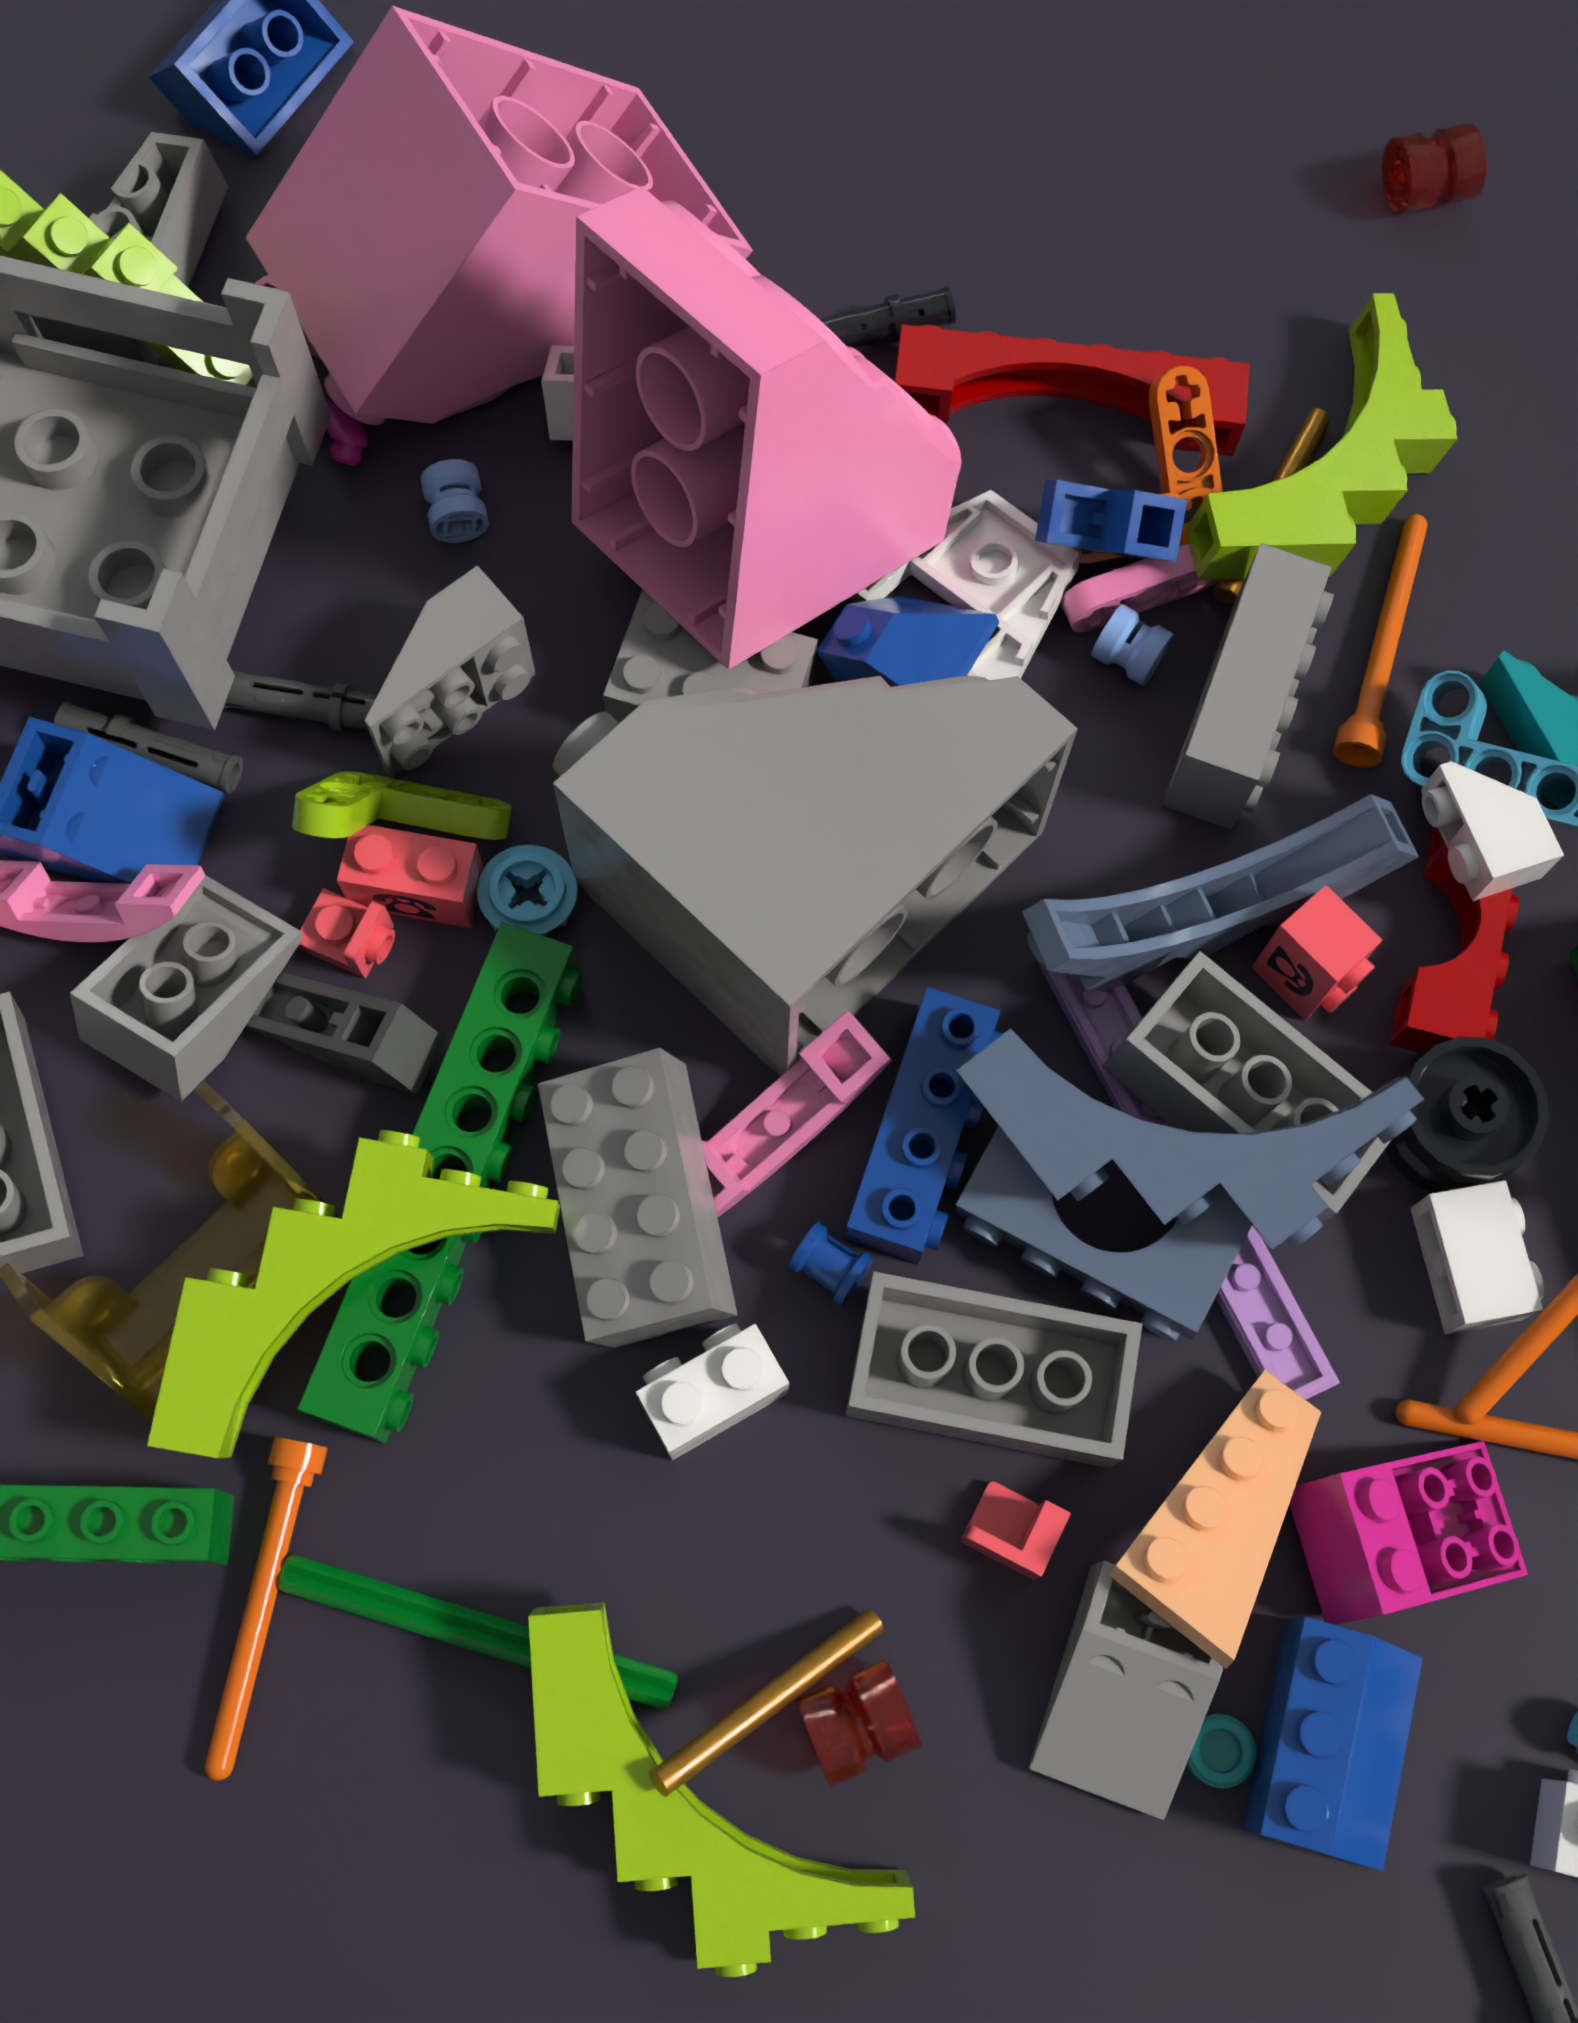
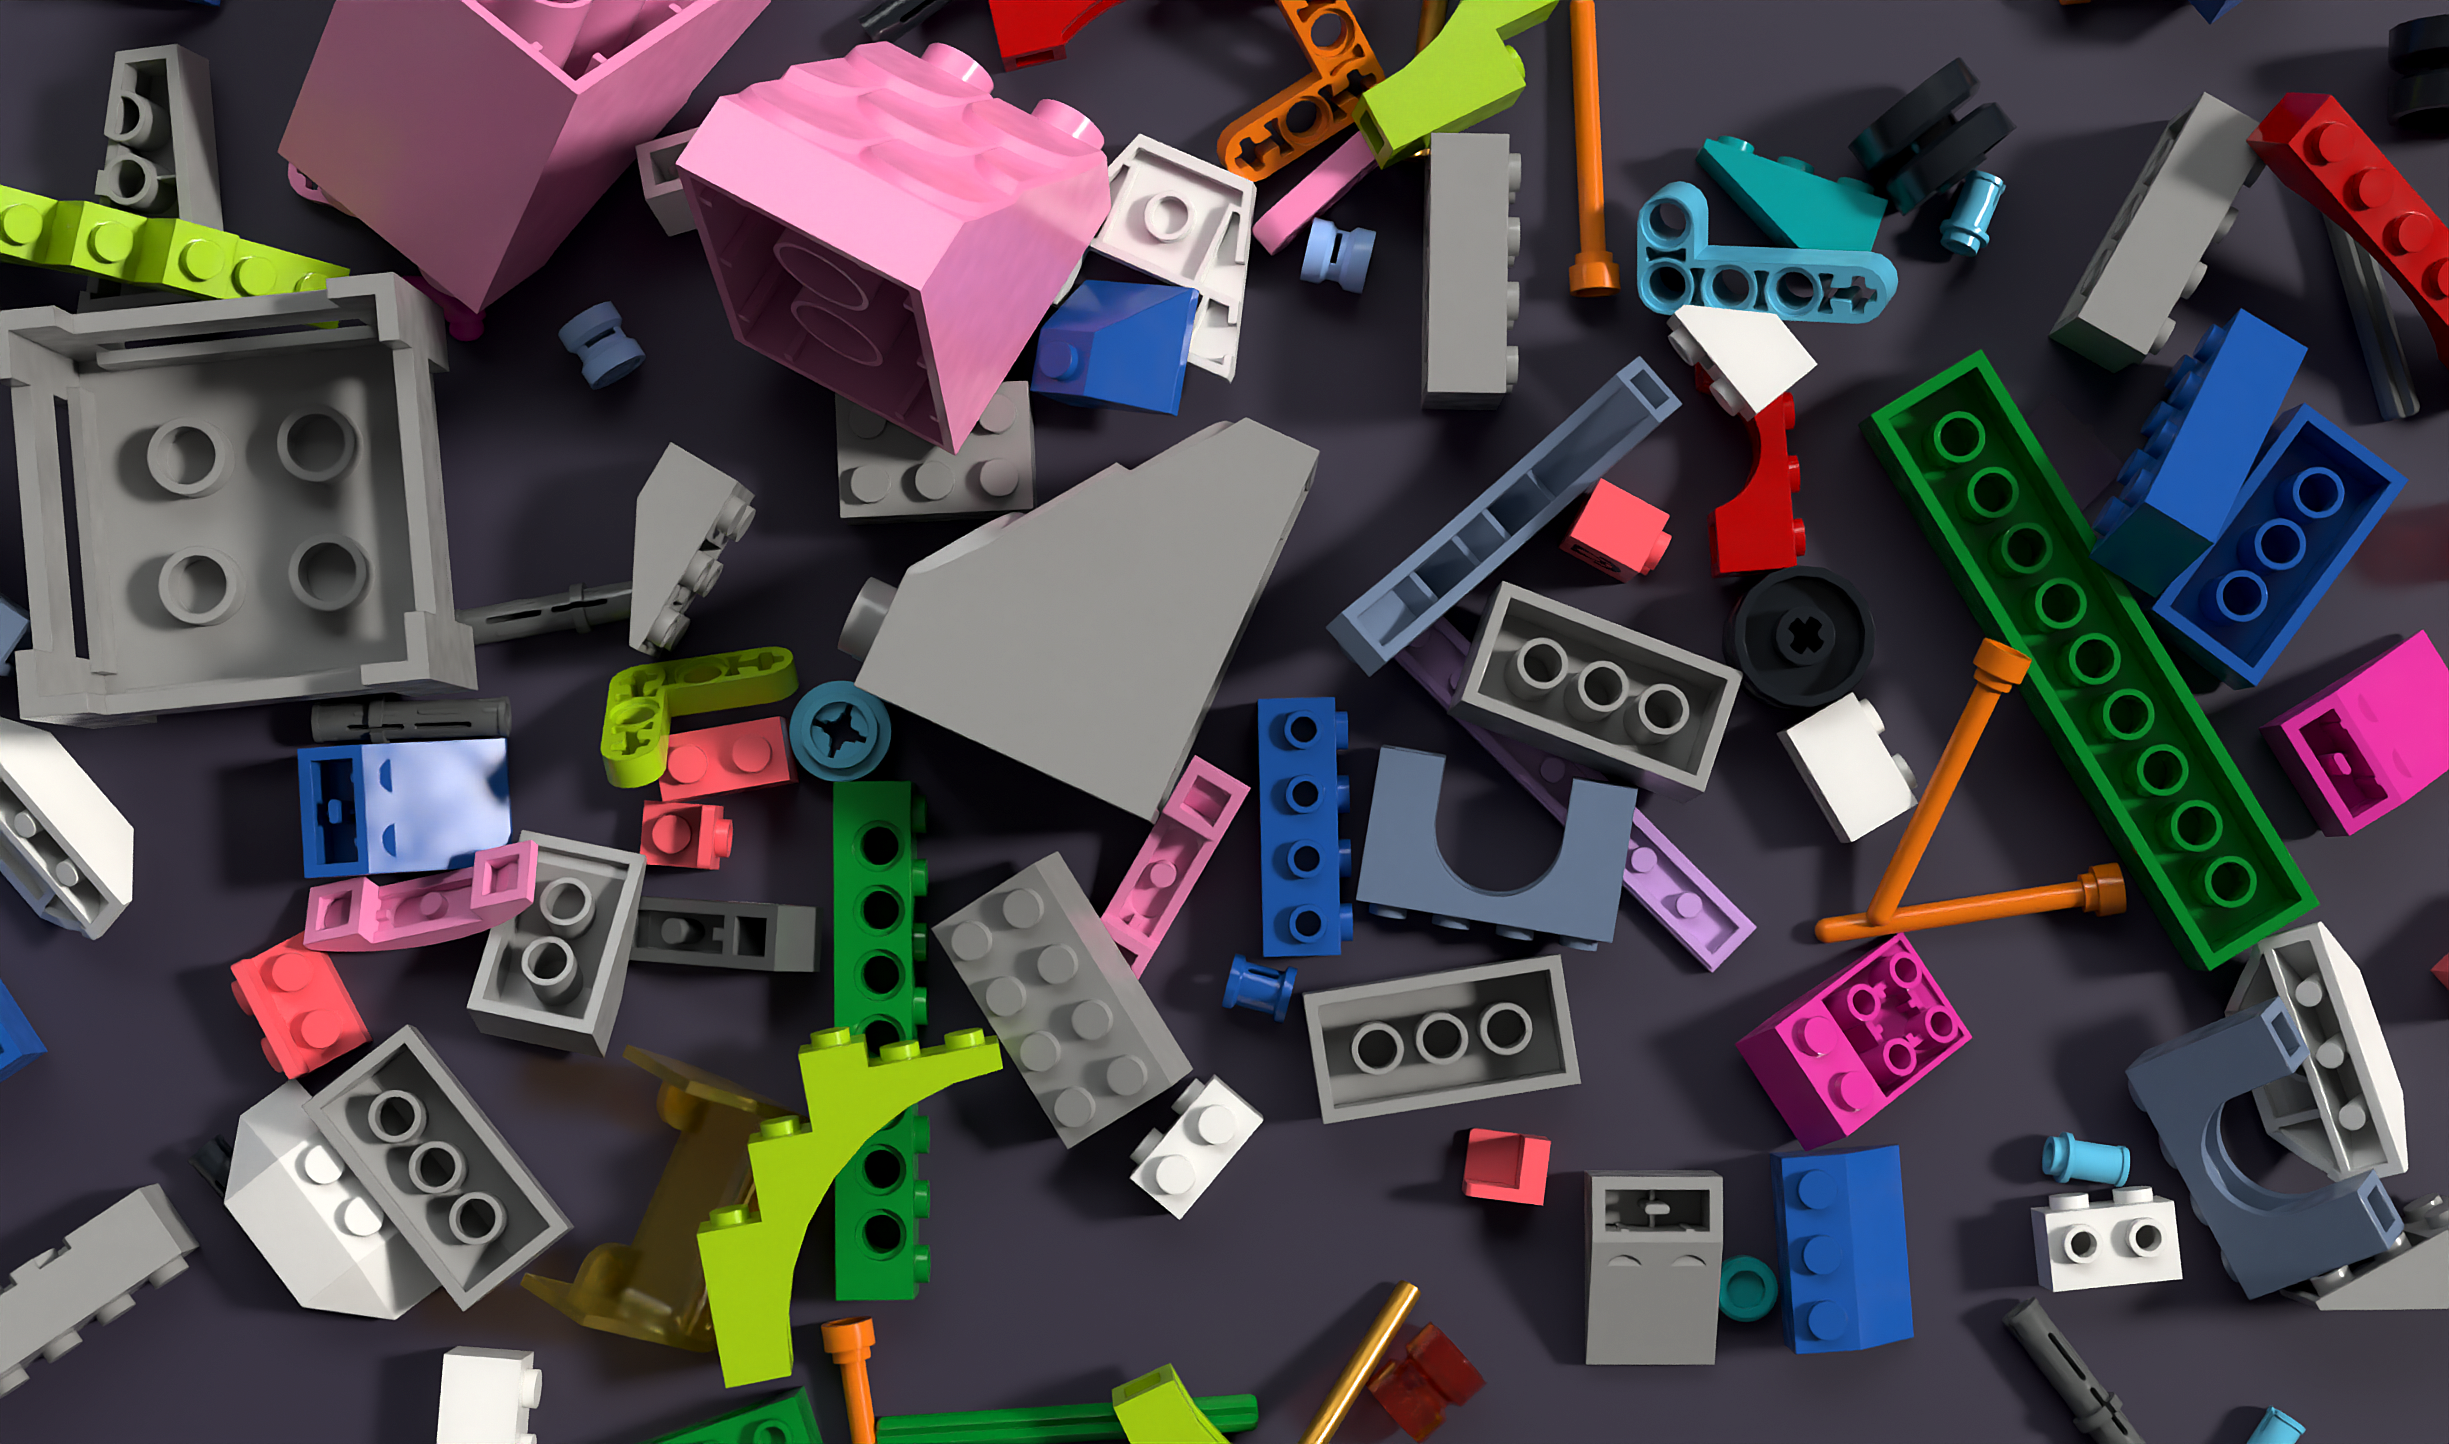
camera: 15 degrees left, 15 degrees up
sand blue arch [956,1029,1424,1250] -> none
blue brick [1035,479,1187,562] -> none
light nougat wing [1109,1370,1321,1669] -> none

